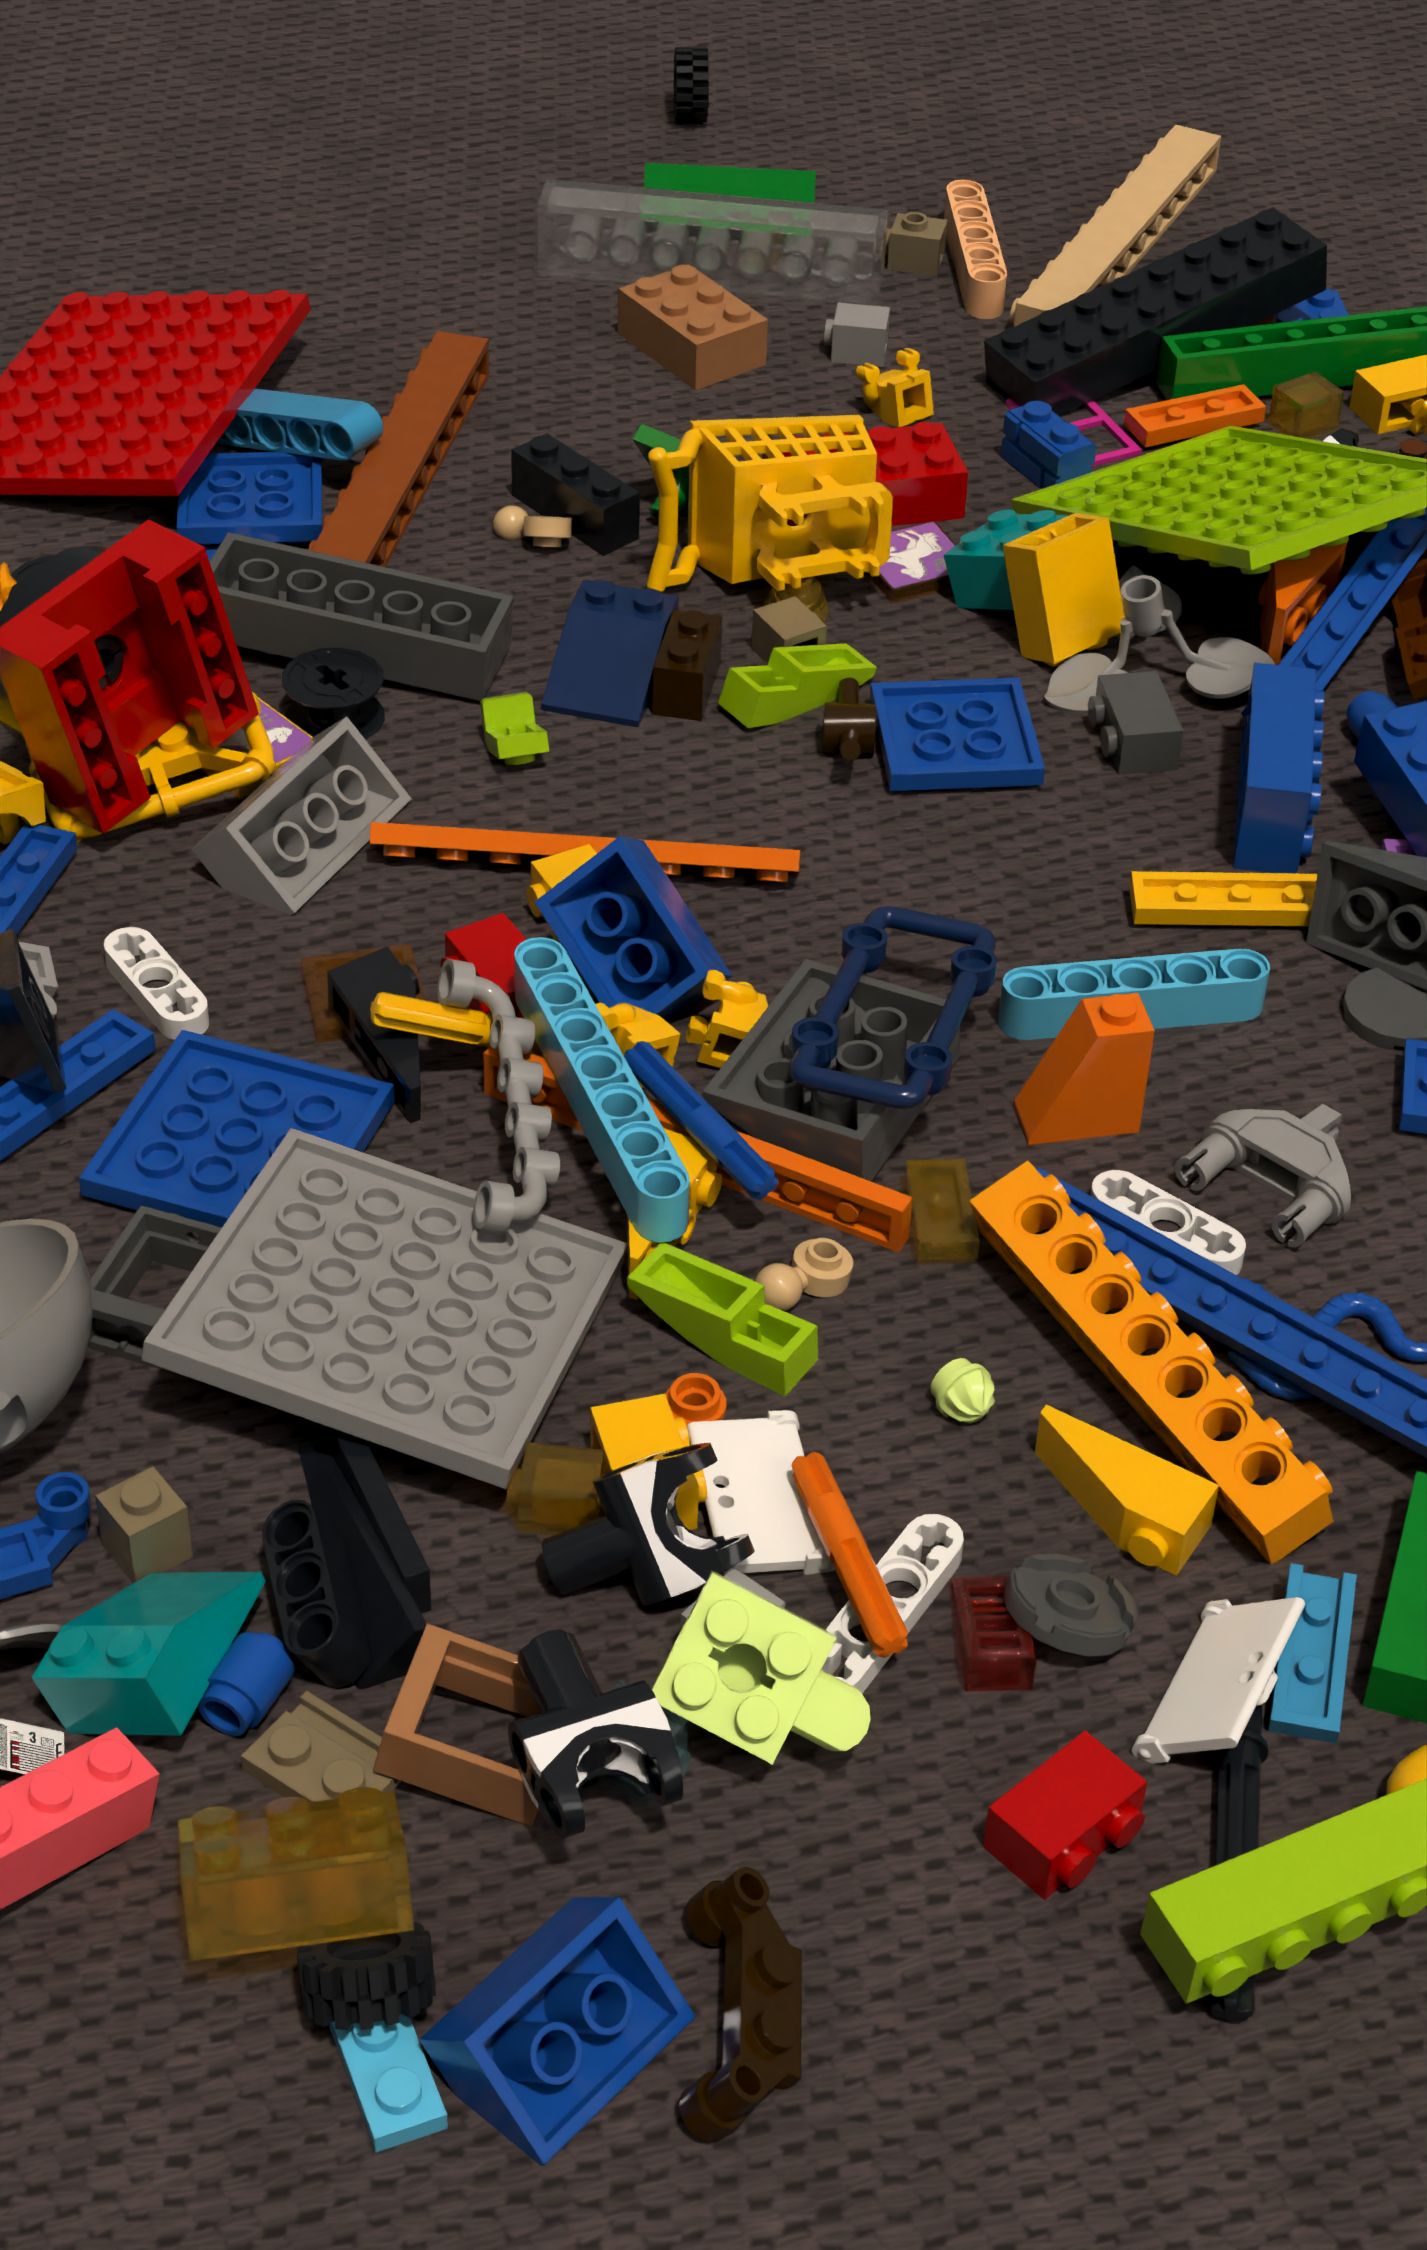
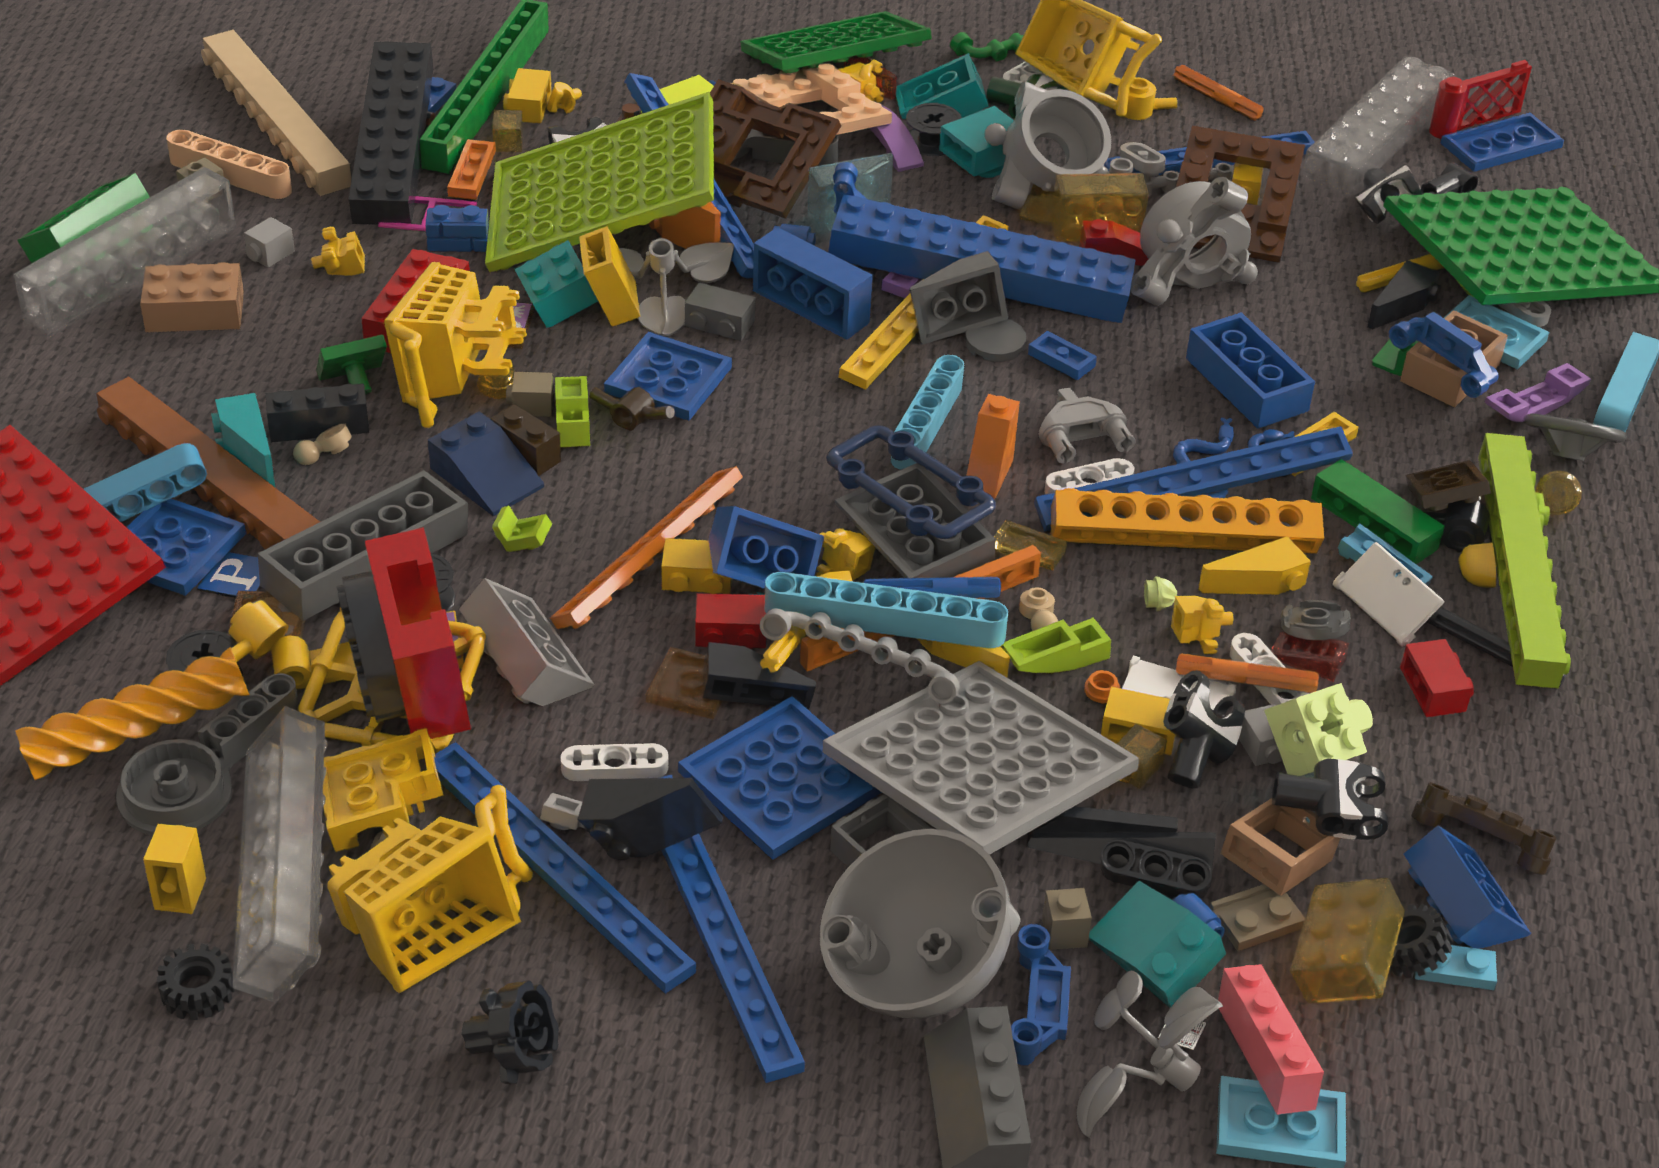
camera: 60 degrees left, 0 degrees up
none -> teal slope [211,393,276,488]
none -> yellow piece [1171,596,1233,654]

